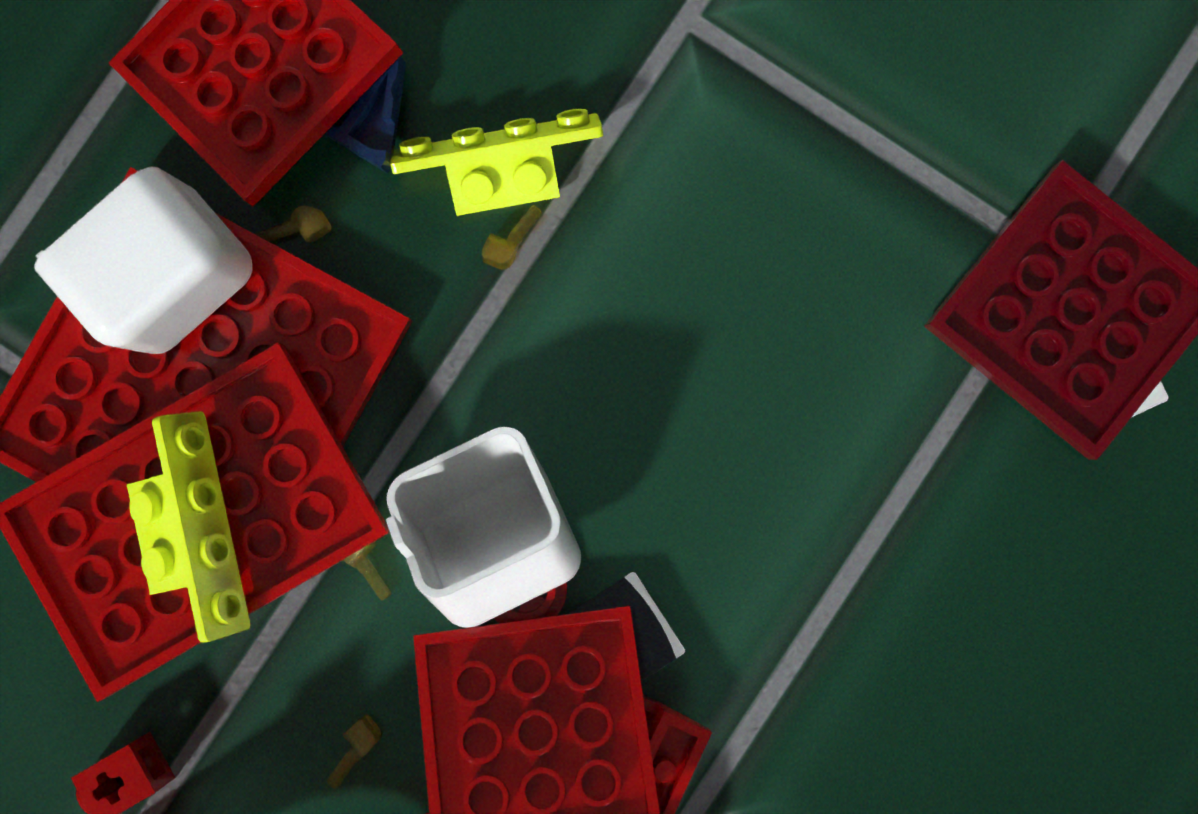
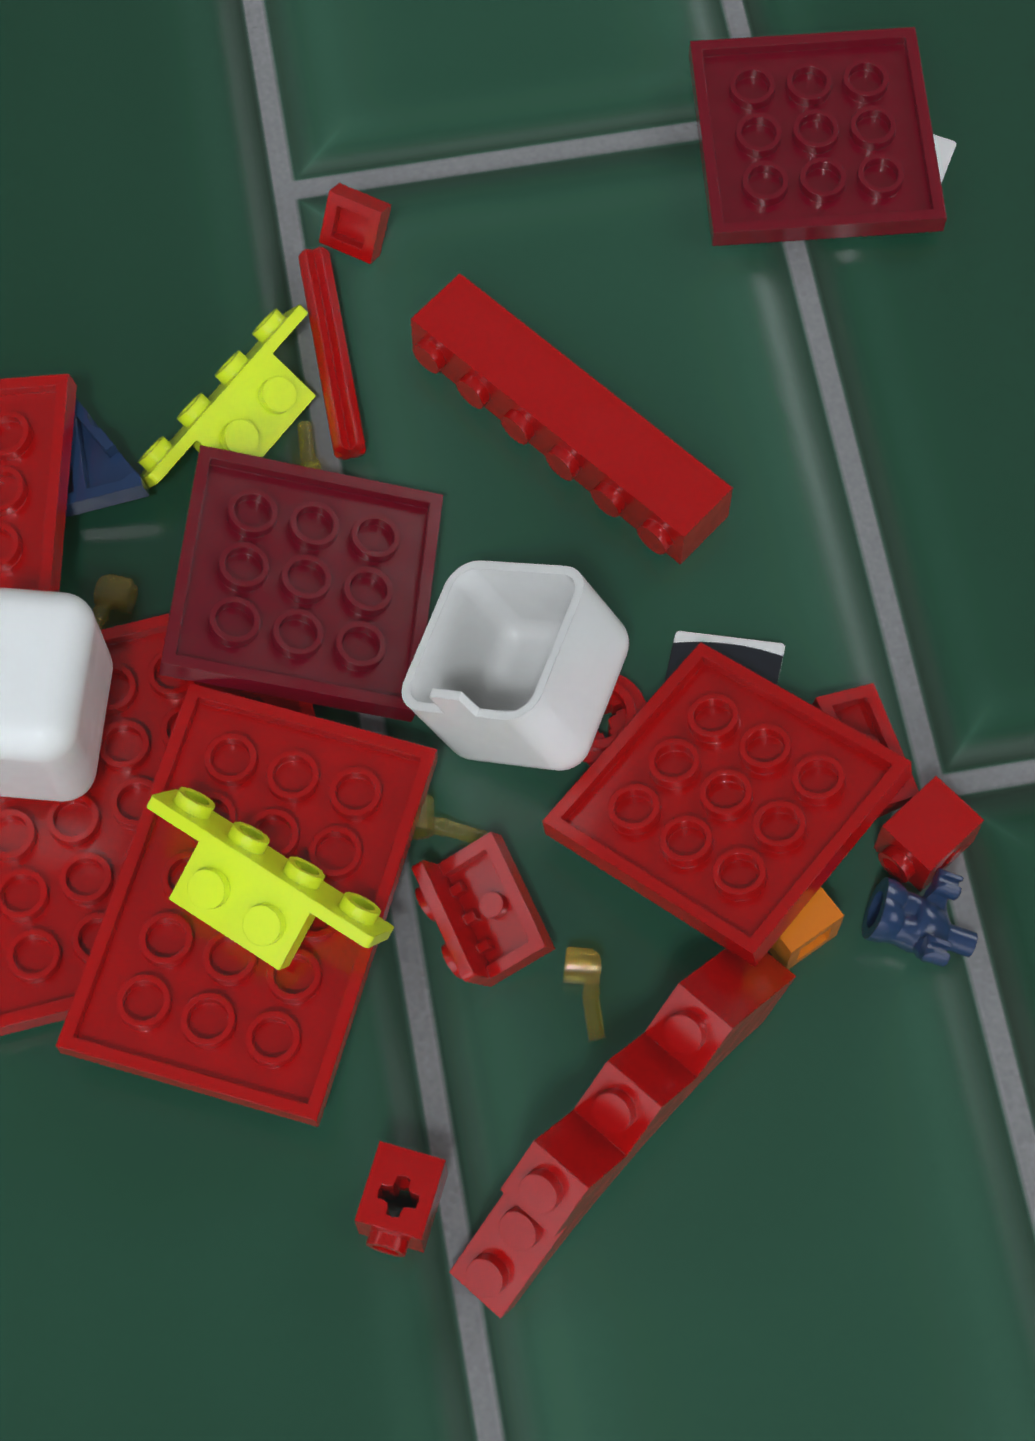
camera: 45 degrees left, 20 degrees down
none -> dark red piece [159,445,443,722]
none -> red axle [298,246,366,460]
none -> red tile [319,183,391,264]
none -> red brick [411,273,733,565]
none -> red bracket [412,832,556,987]

